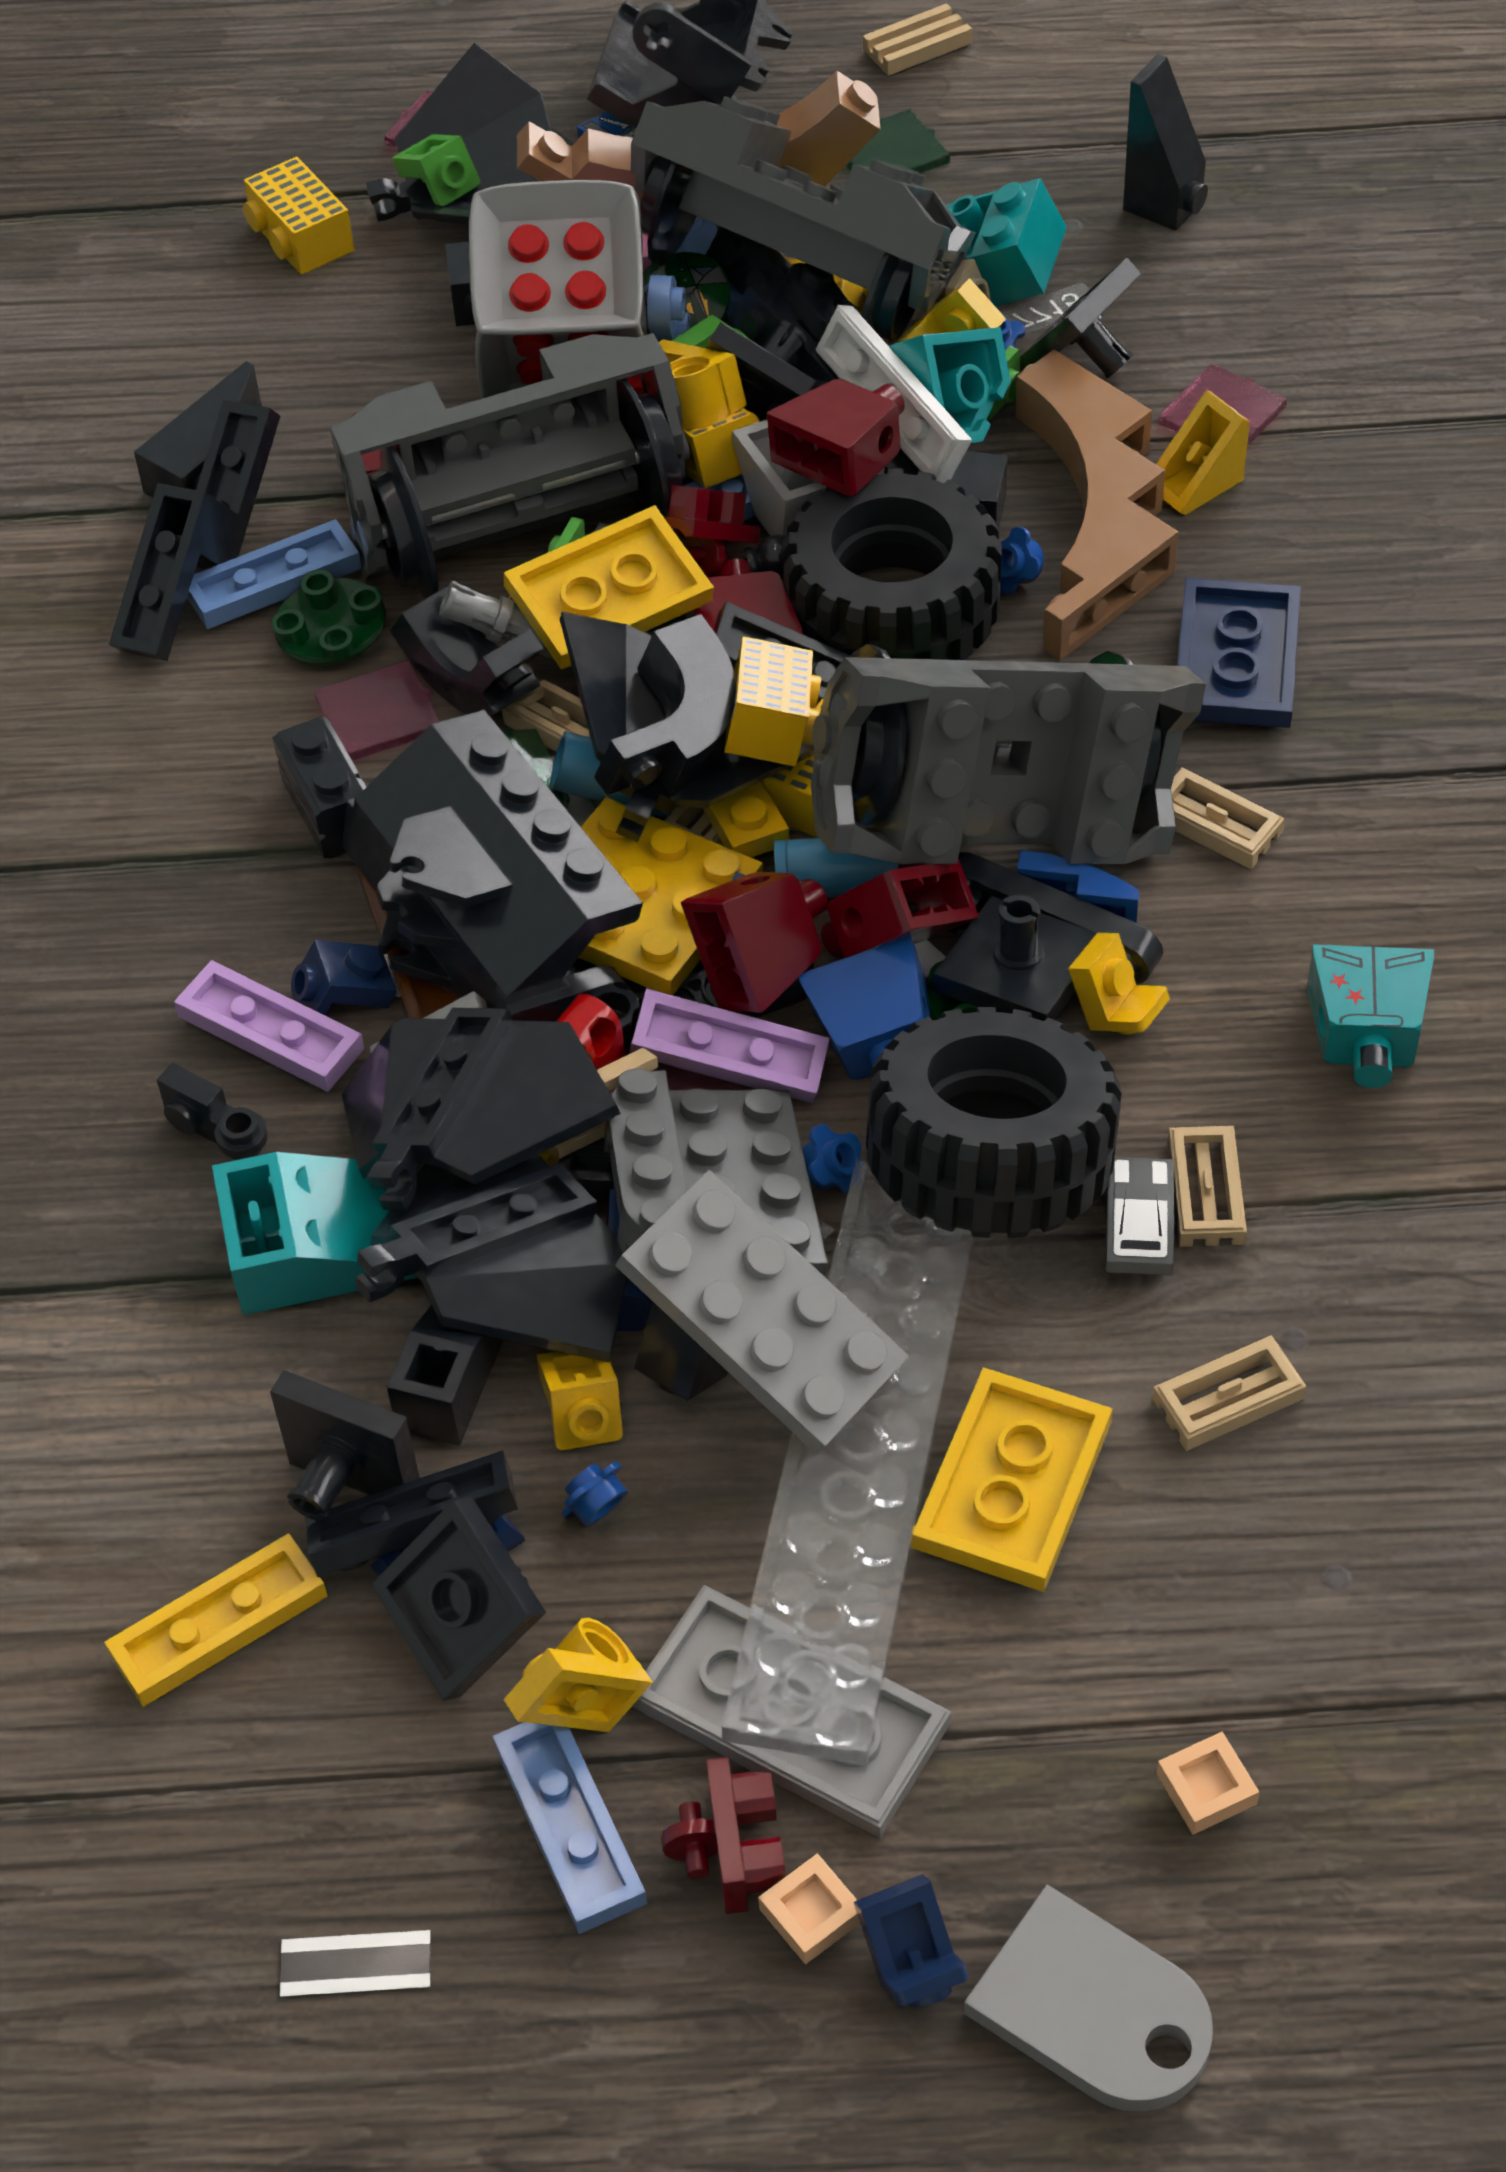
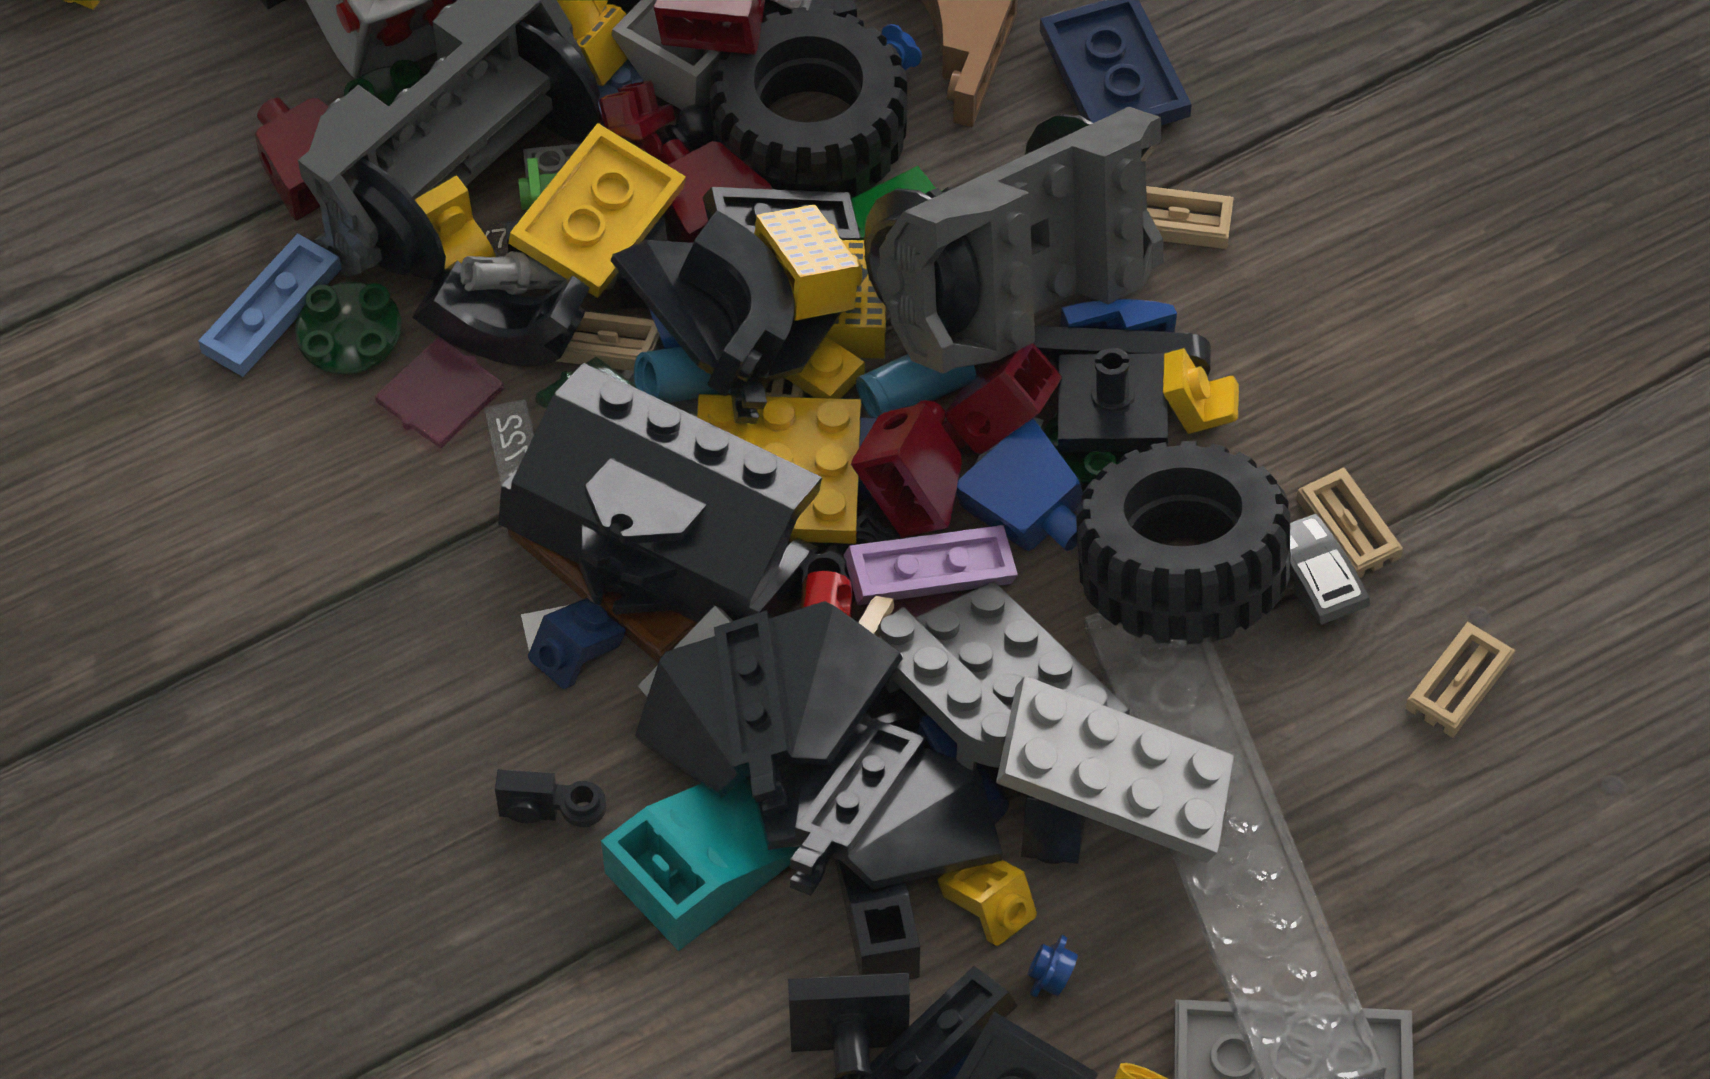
camera: 30 degrees left, 5 degrees up
black bracket [109,400,281,661] -> none
black slope [134,361,262,498] -> none
lavender plate [174,960,365,1092] -> none
black brick [272,716,367,859] -> none
blue plate [802,1124,862,1195] -> none
yellow plate [912,1367,1113,1592] -> none
light nougat plate [1156,1731,1259,1835] -> none
teal torso [1307,944,1434,1088] -> none
none -> yellow plate [414,175,496,269]

